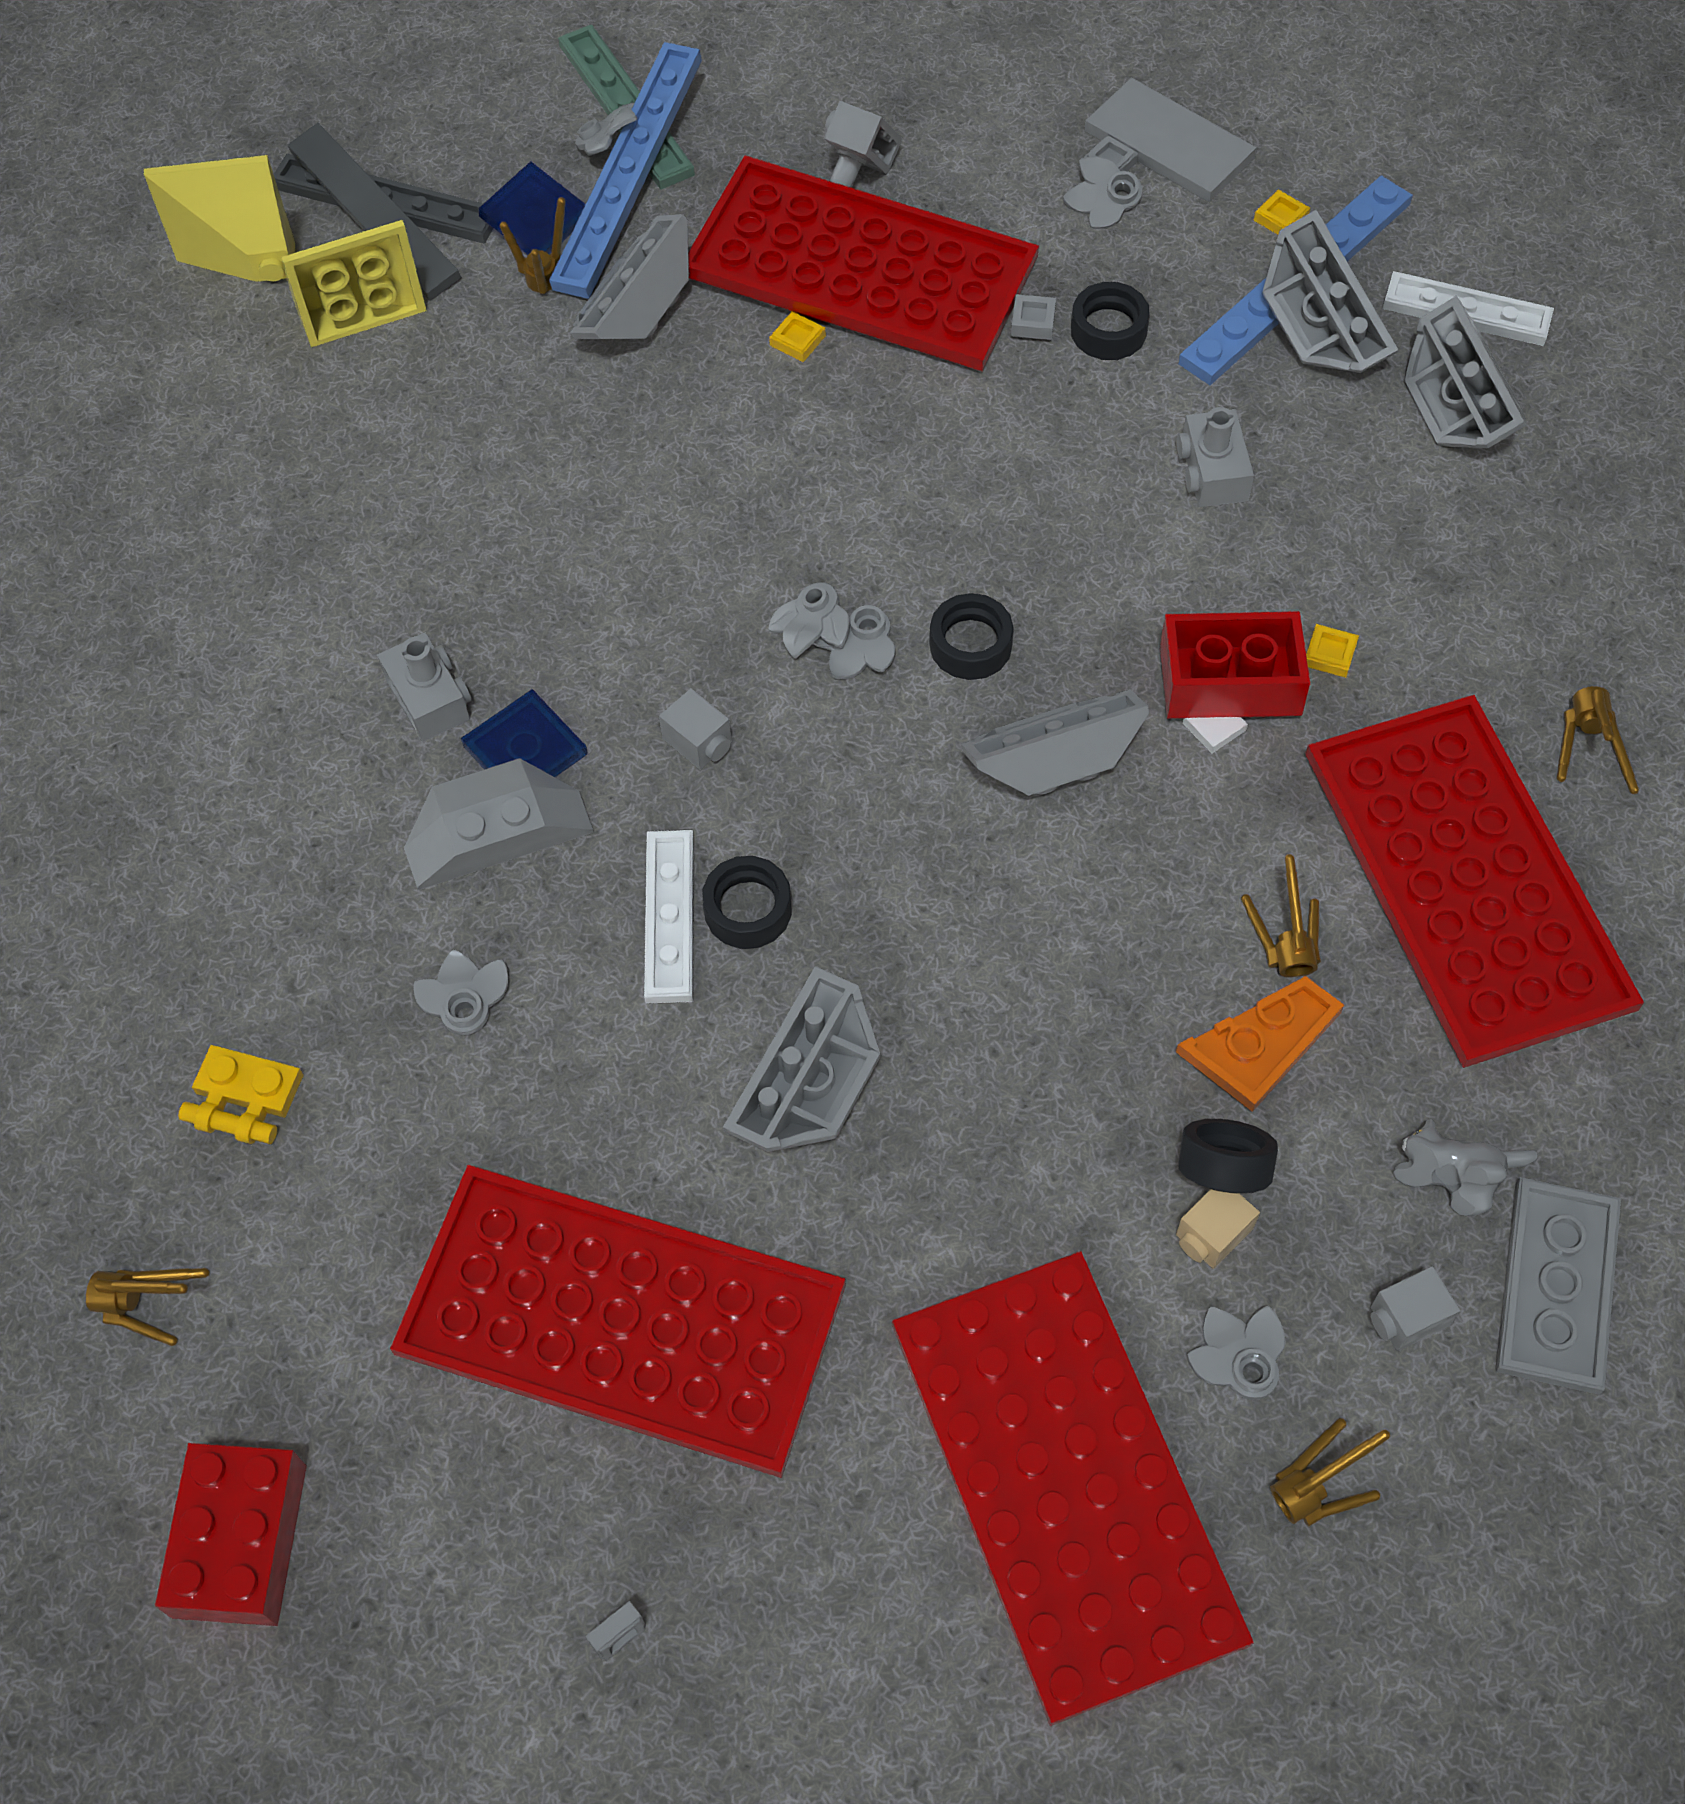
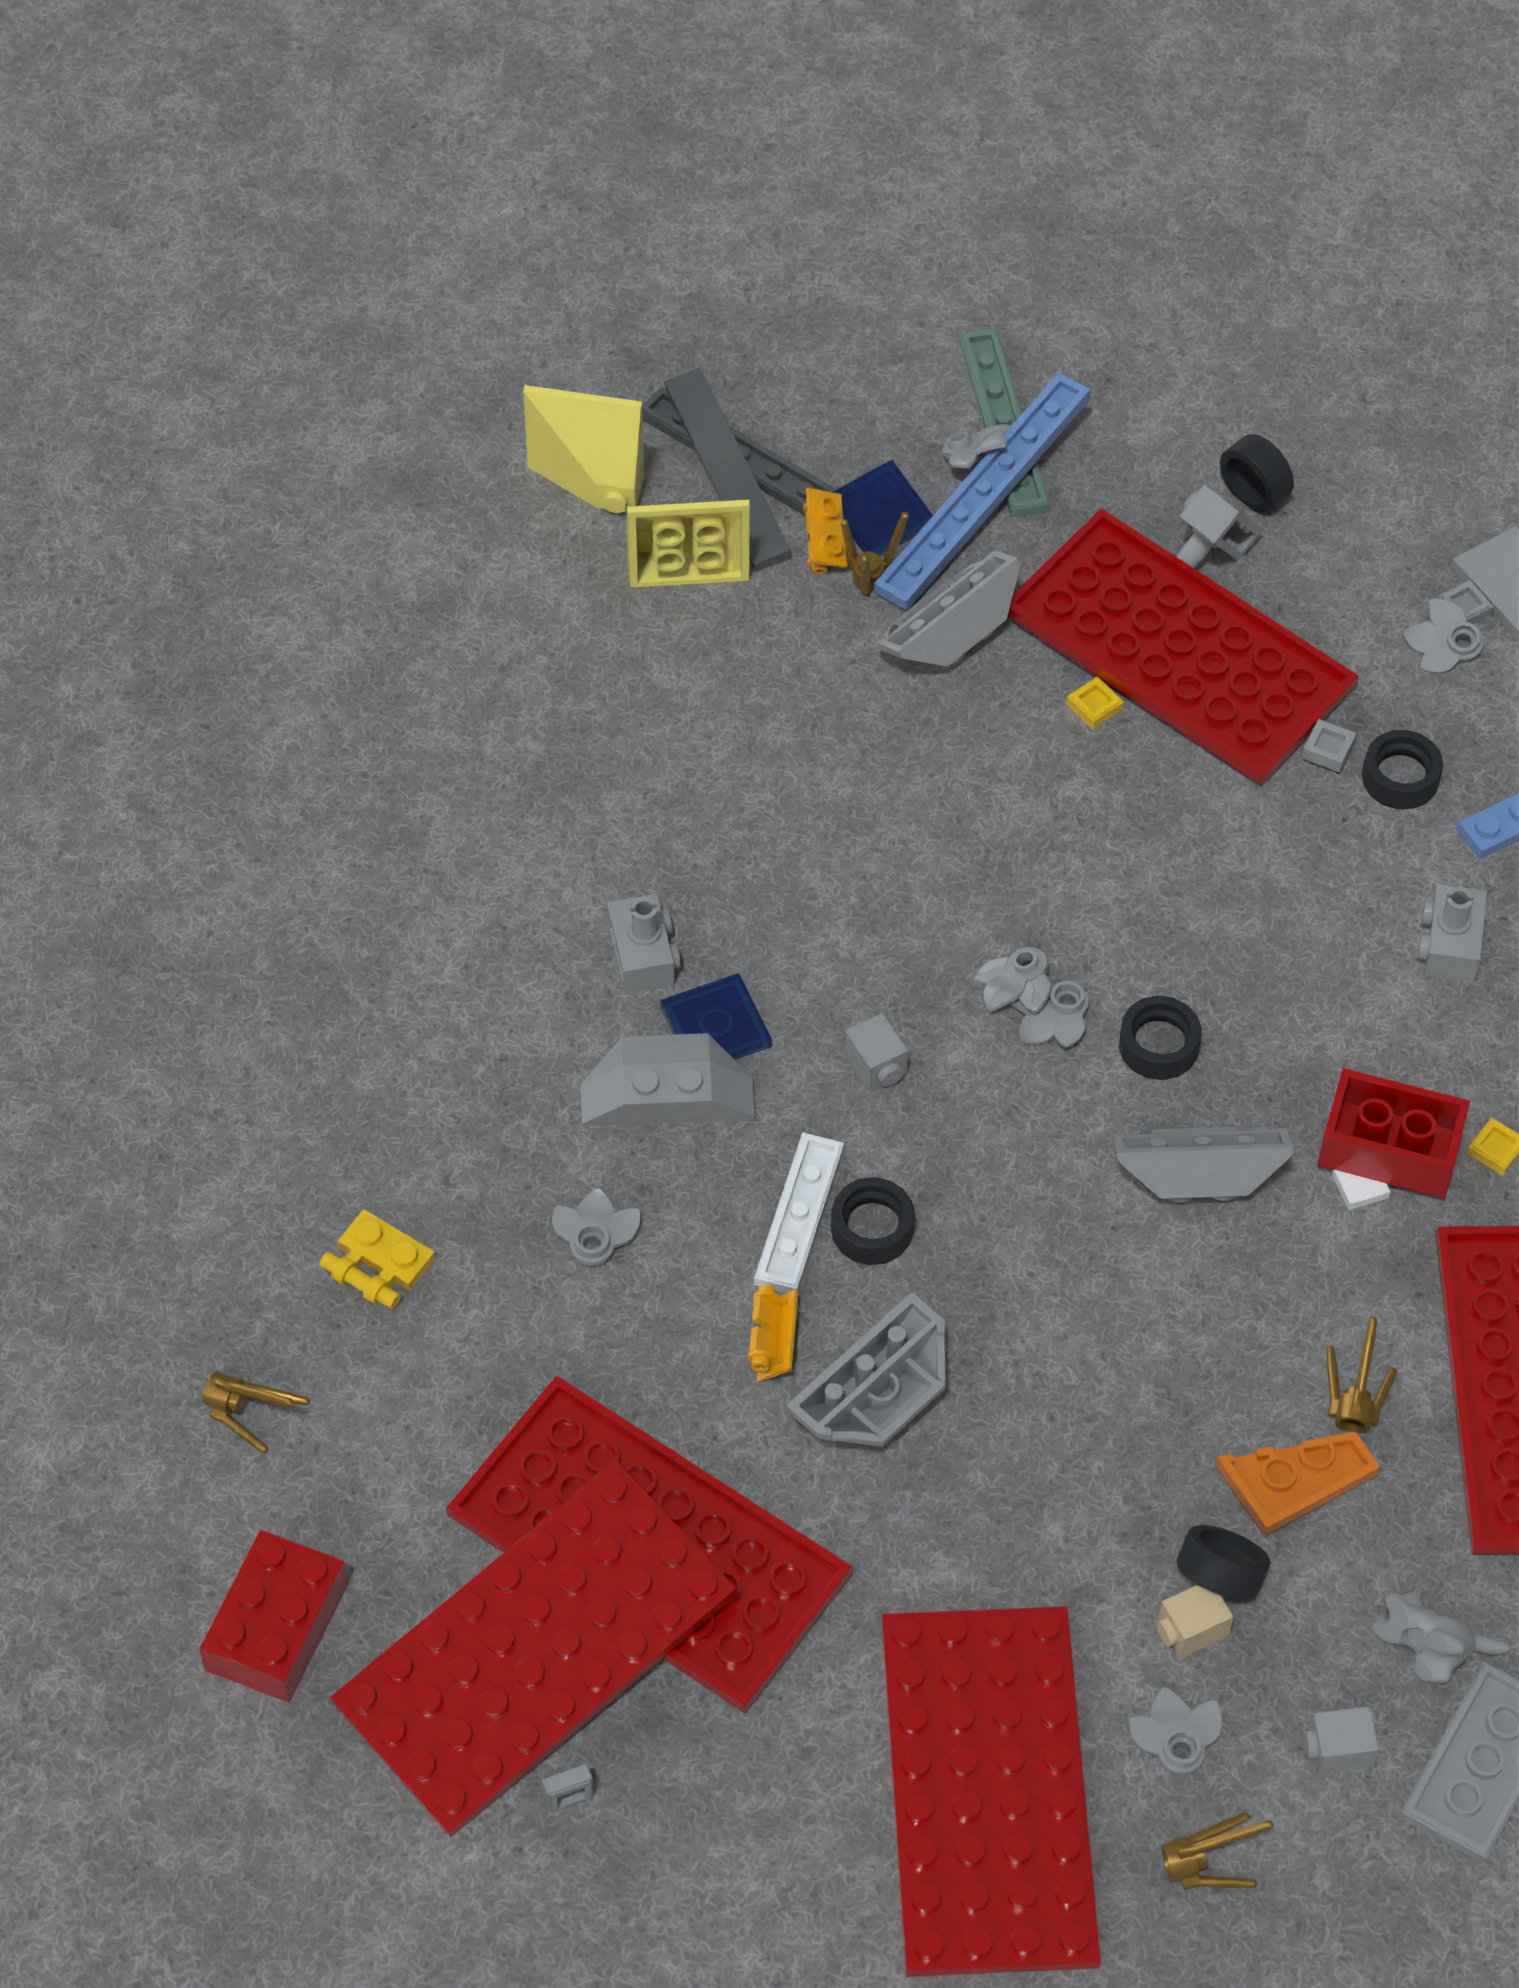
camera: 15 degrees right, 5 degrees down
none -> red plate [330,1460,737,1838]
none -> light orange hinge [747,1285,798,1382]
none -> light orange hinge [803,488,847,575]
none -> black tyre [1219,434,1294,513]

